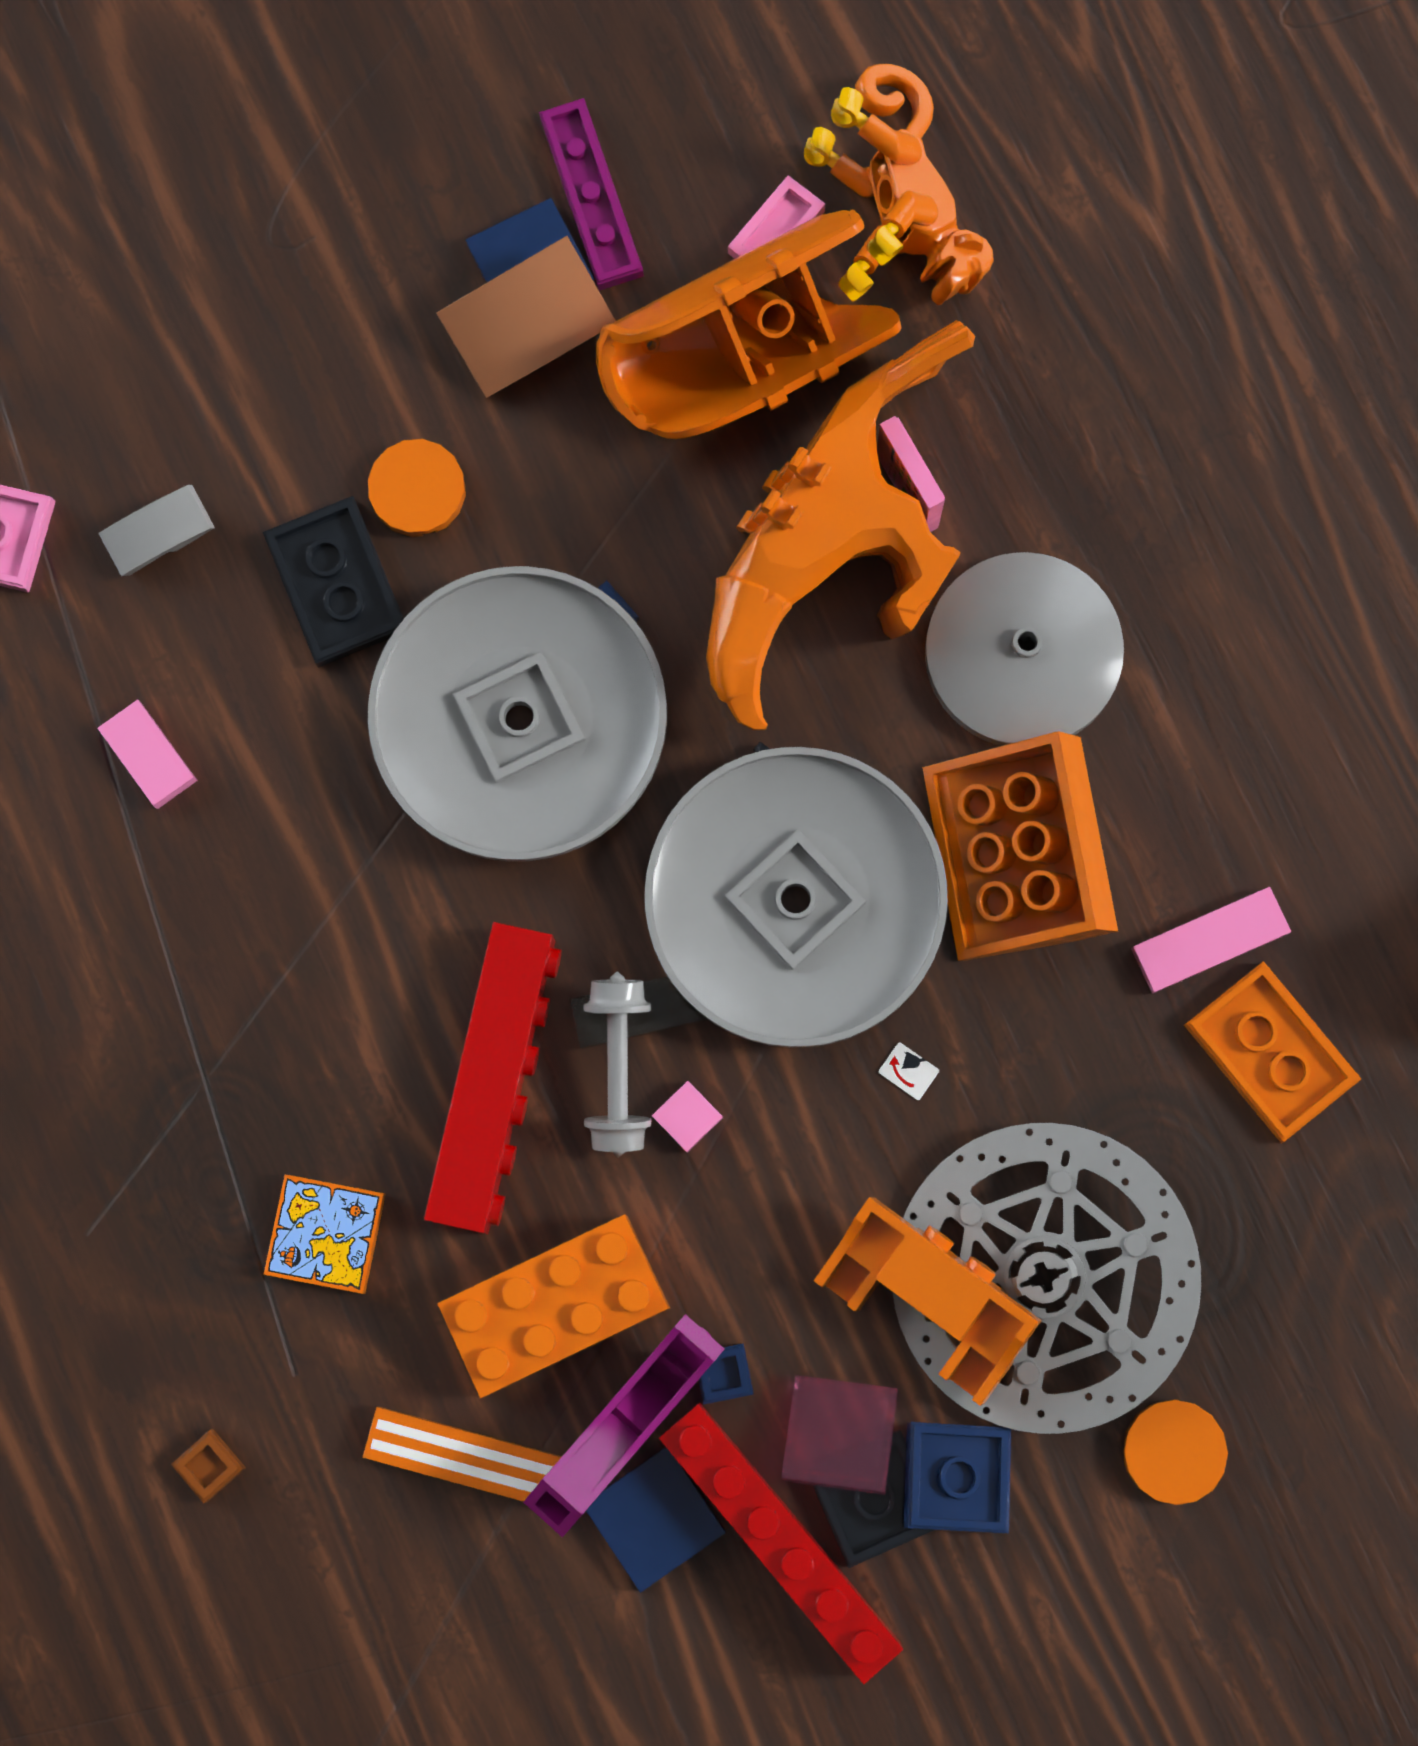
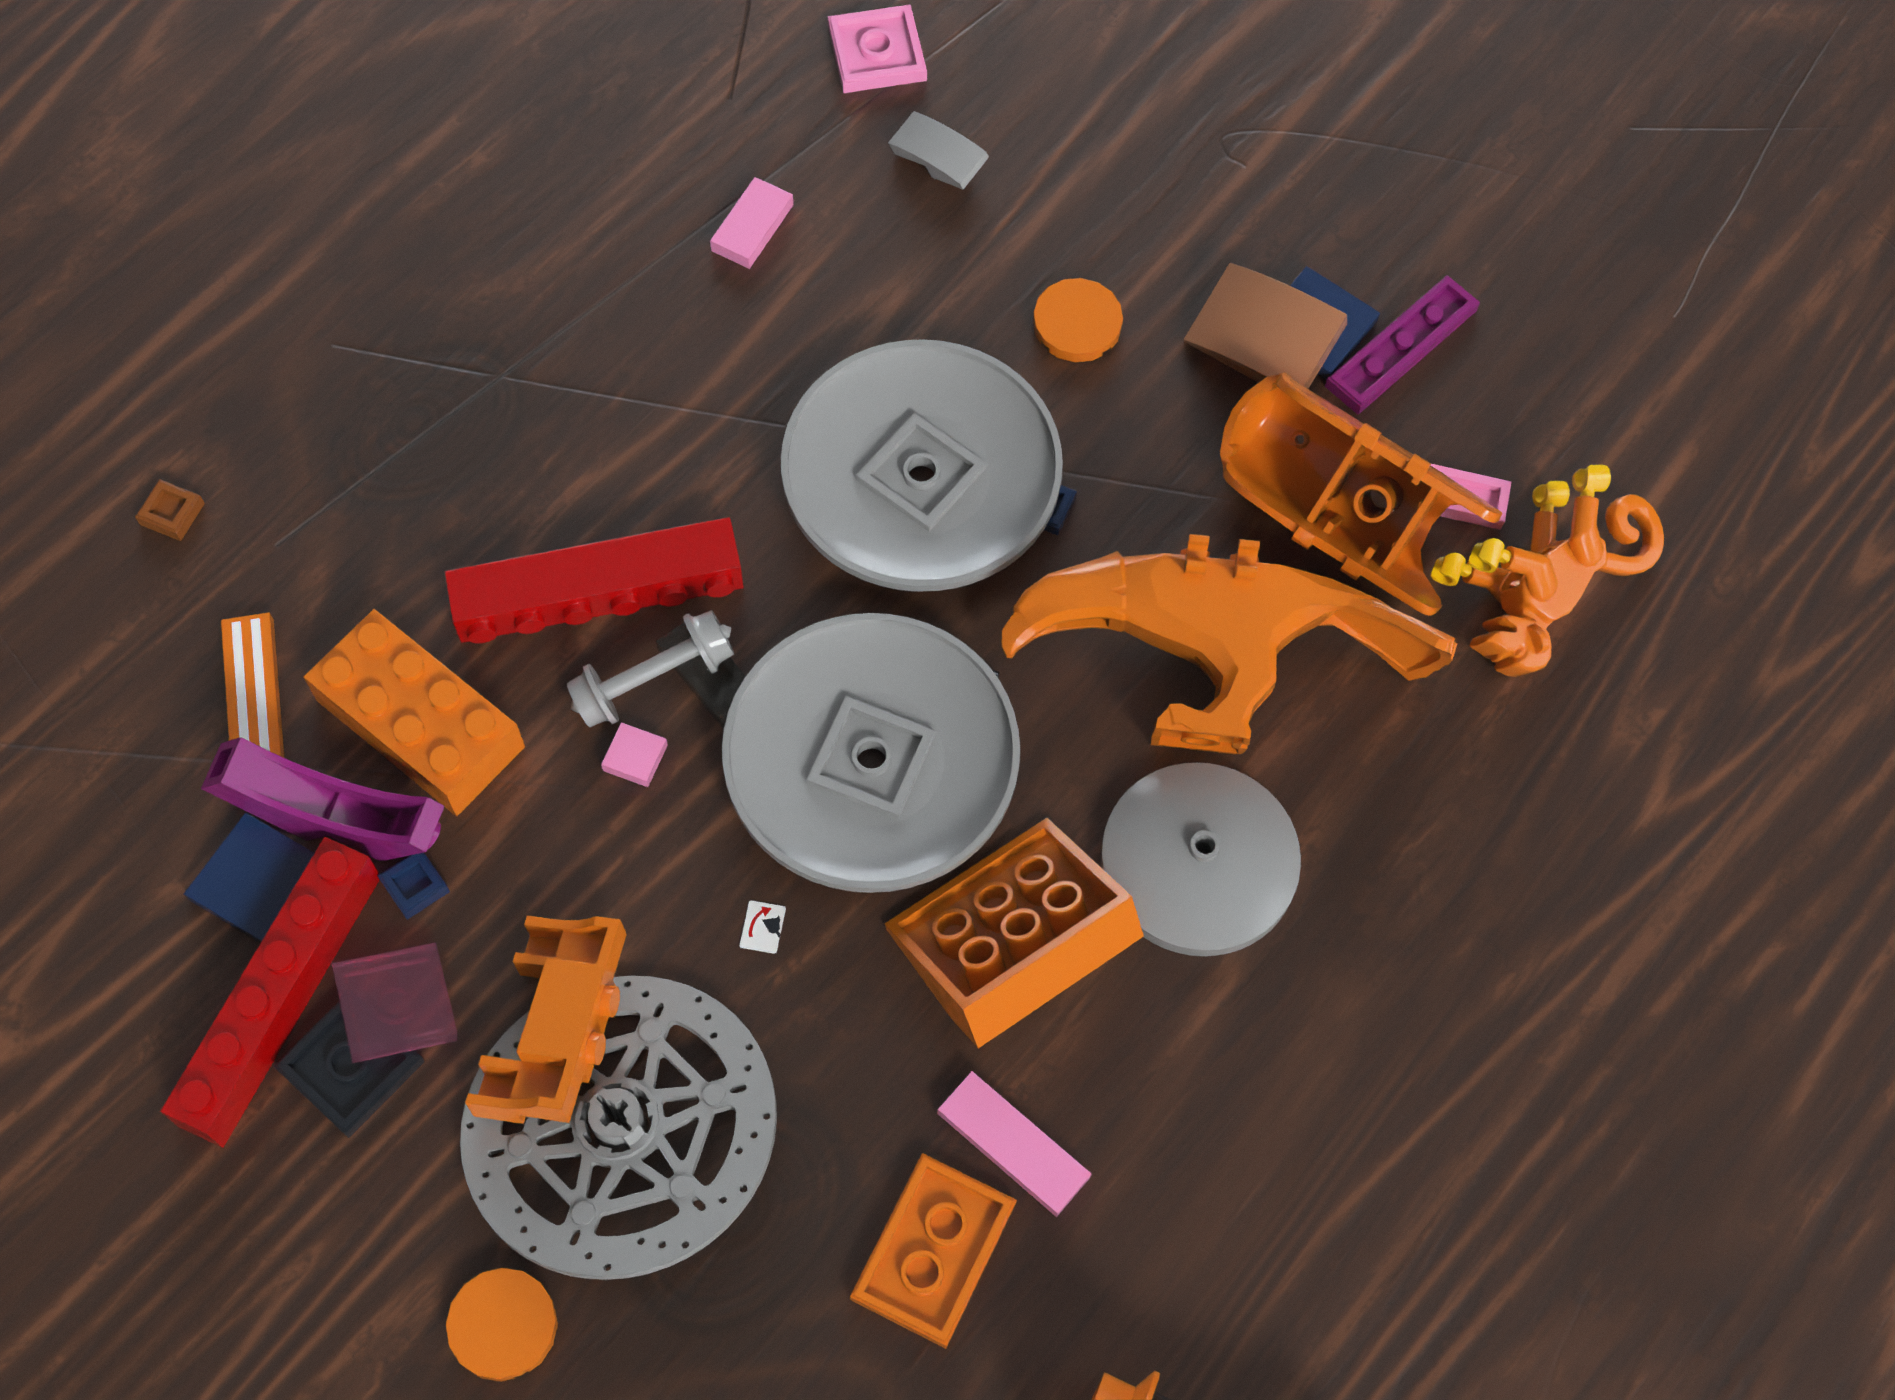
camera: 55 degrees right, 15 degrees down
black tile [263,496,404,668] -> none
tile [263,1174,386,1294] -> none
bright pink tile [877,416,945,532] -> none
dark blue tile [904,1422,1011,1533] -> none

